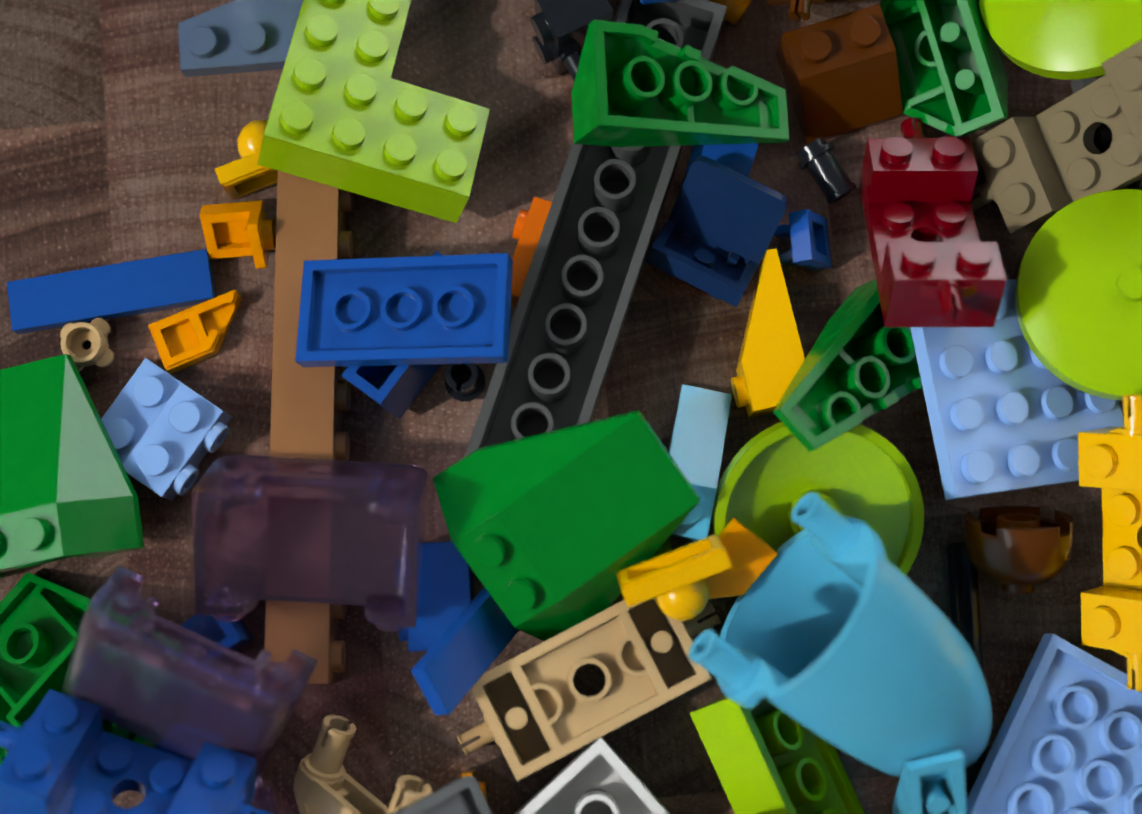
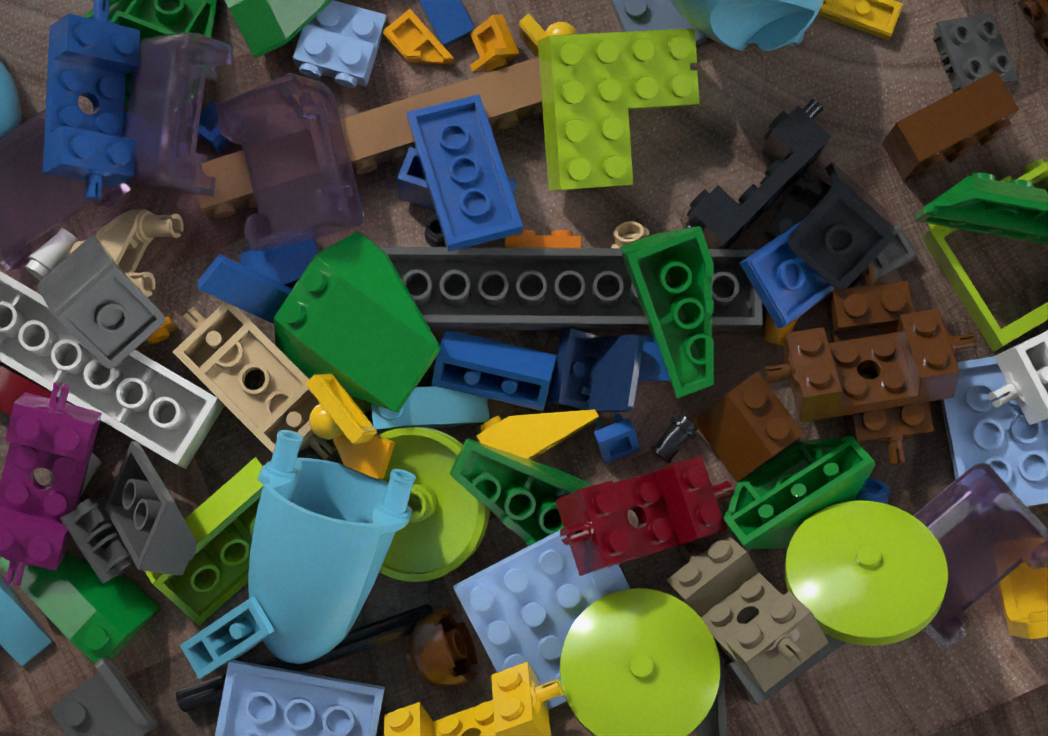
camera: 70 degrees right, 0 degrees up
none -> blue brick [432,329,557,411]
none -> tan plate [611,221,650,248]

